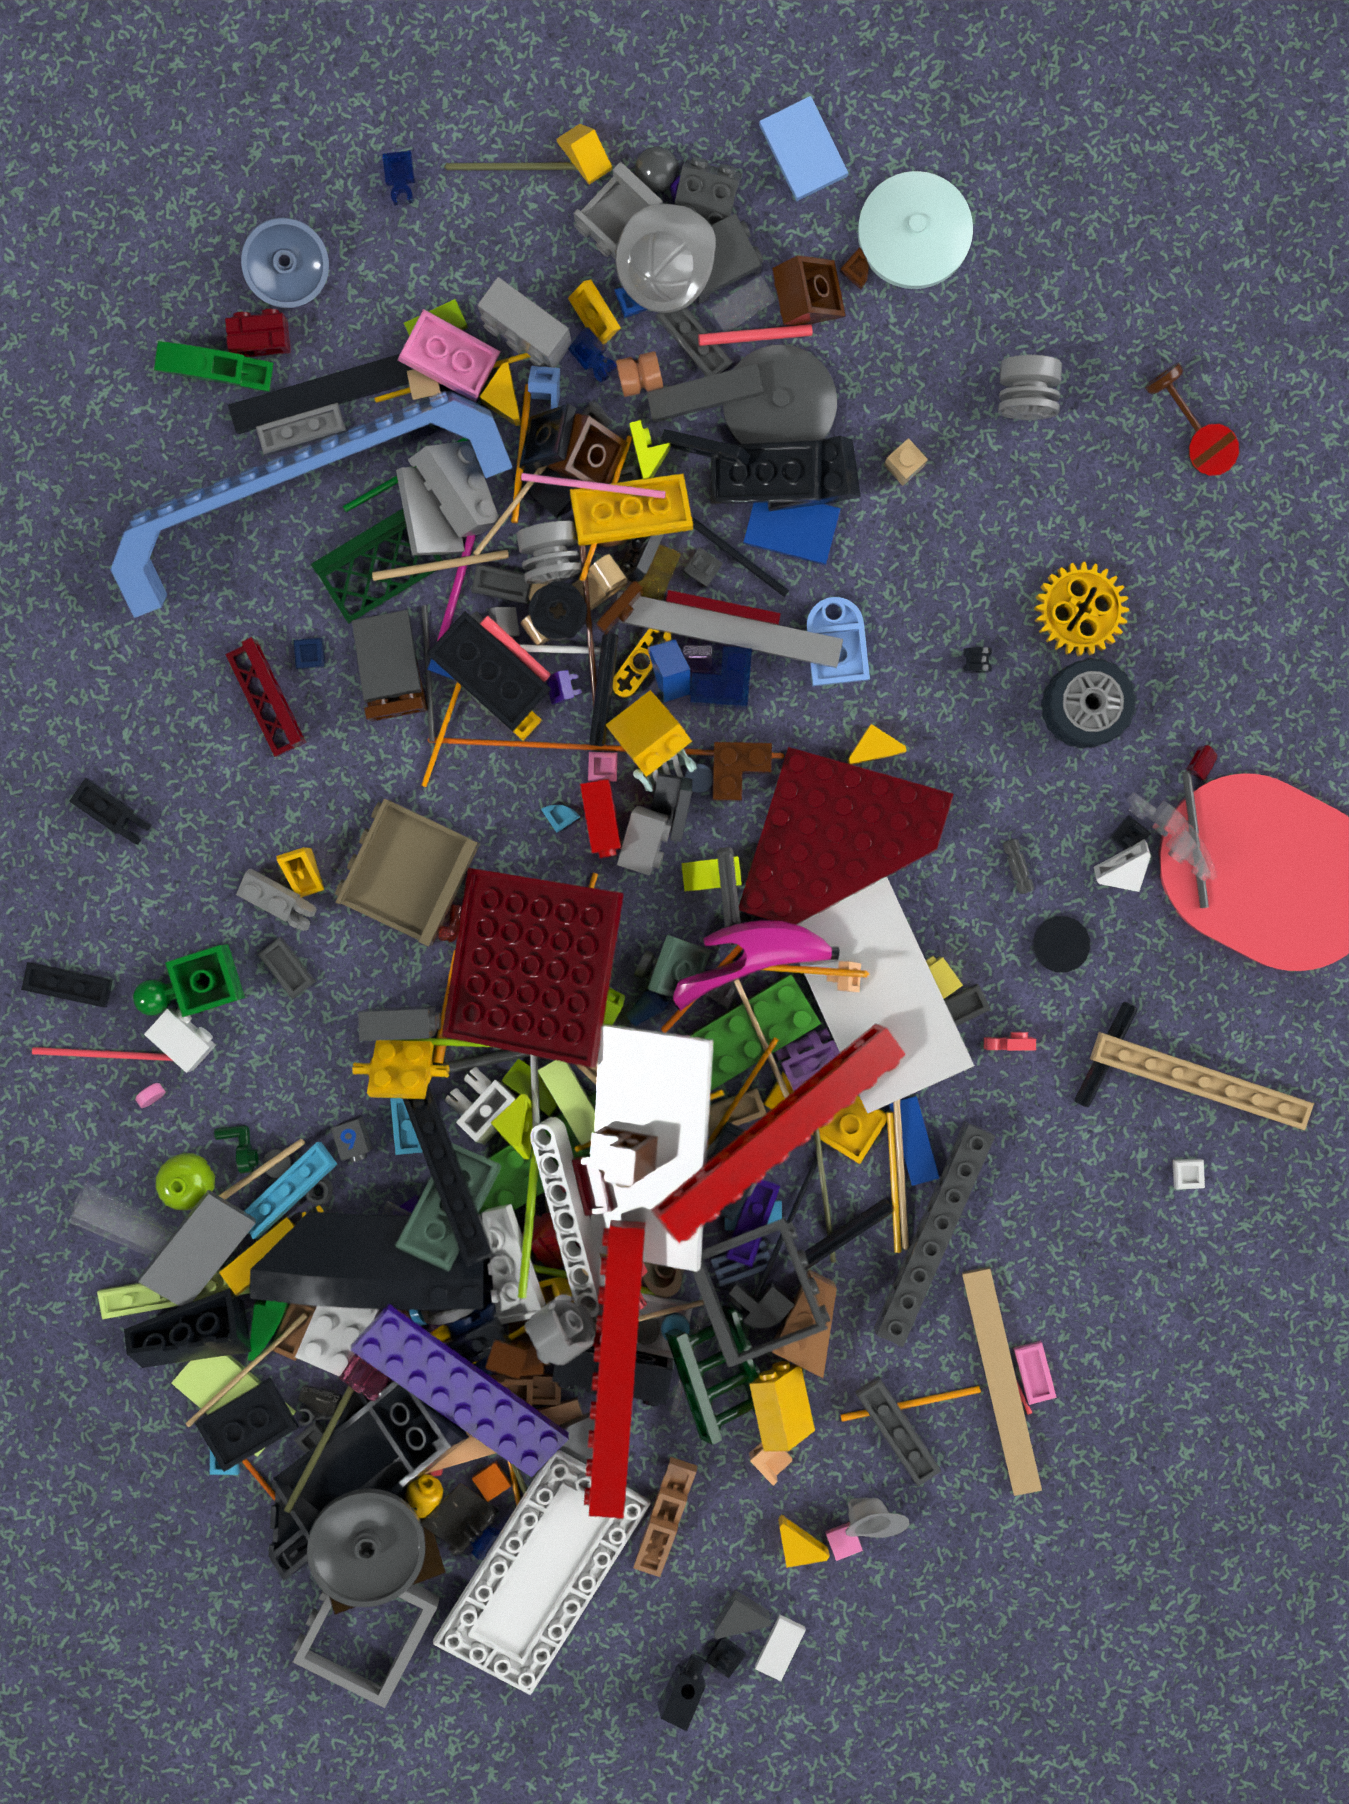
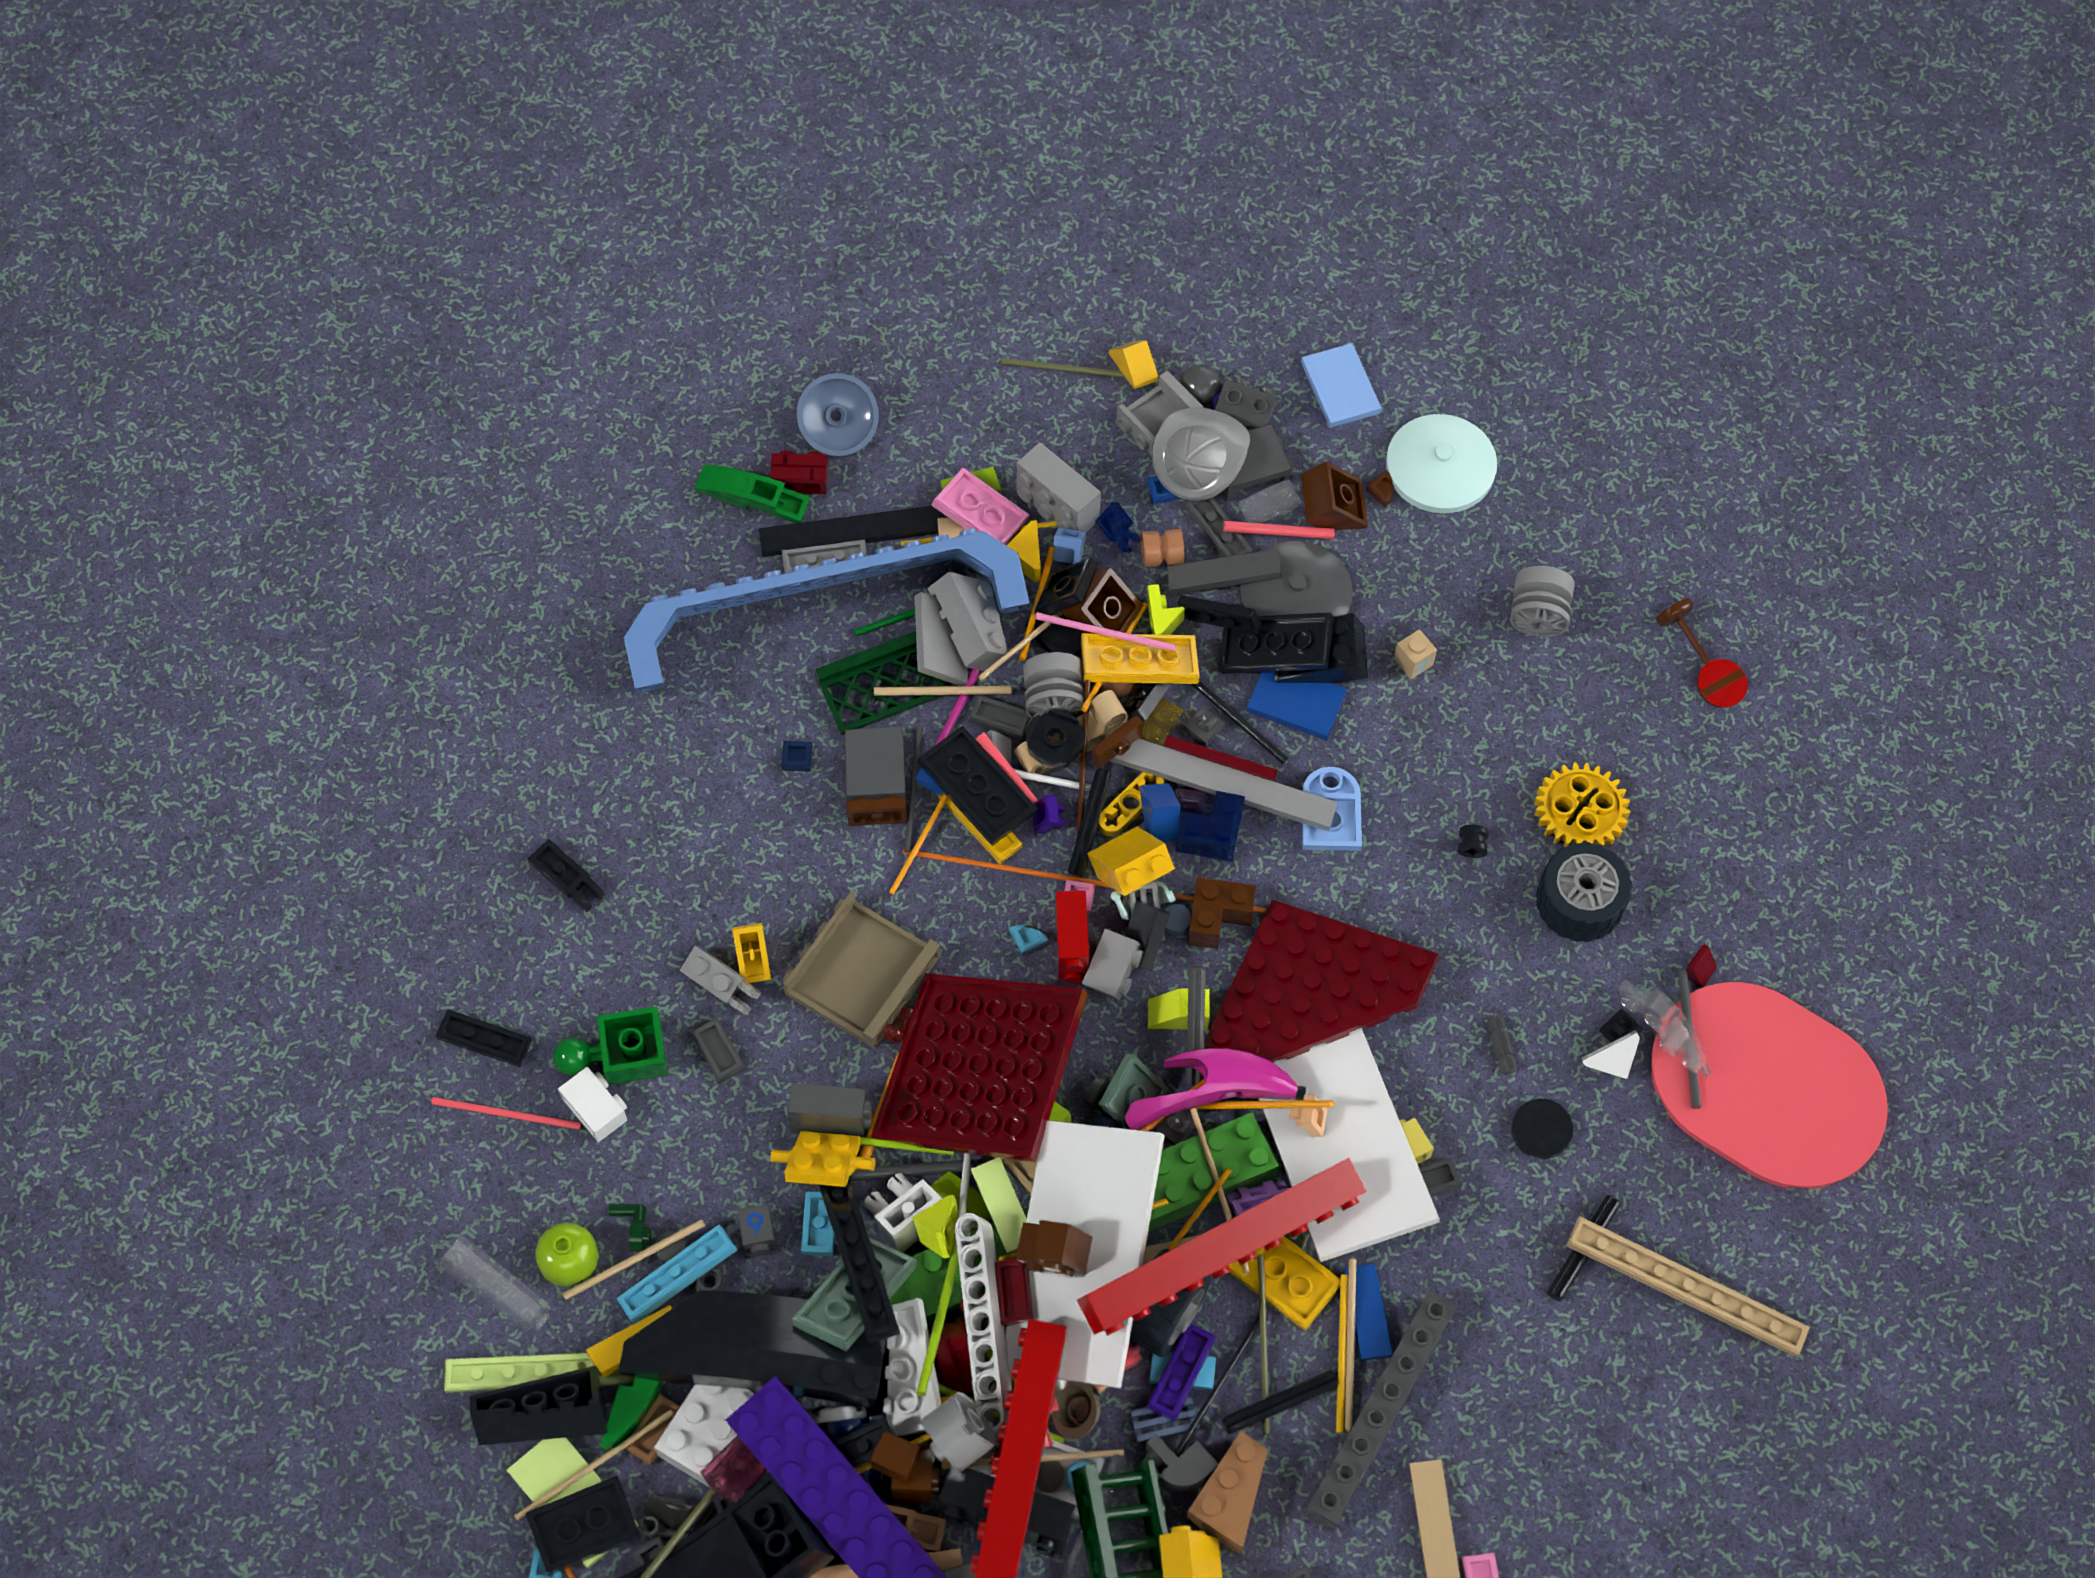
camera: 10 degrees right, 25 degrees down
bright pink tile [135,1083,166,1108] -> none
tile [138,1190,256,1307] -> none
dark red fence [225,637,307,757] -> none
clear blue plate [382,150,415,205] -> none
yellow plate [568,279,621,347] -> none
dark grey window [692,1218,831,1368] -> none
yellow slope [847,724,907,765] -> none
coral plate [984,1032,1036,1051] -> none
white tile [1173,1159,1205,1190] -> none

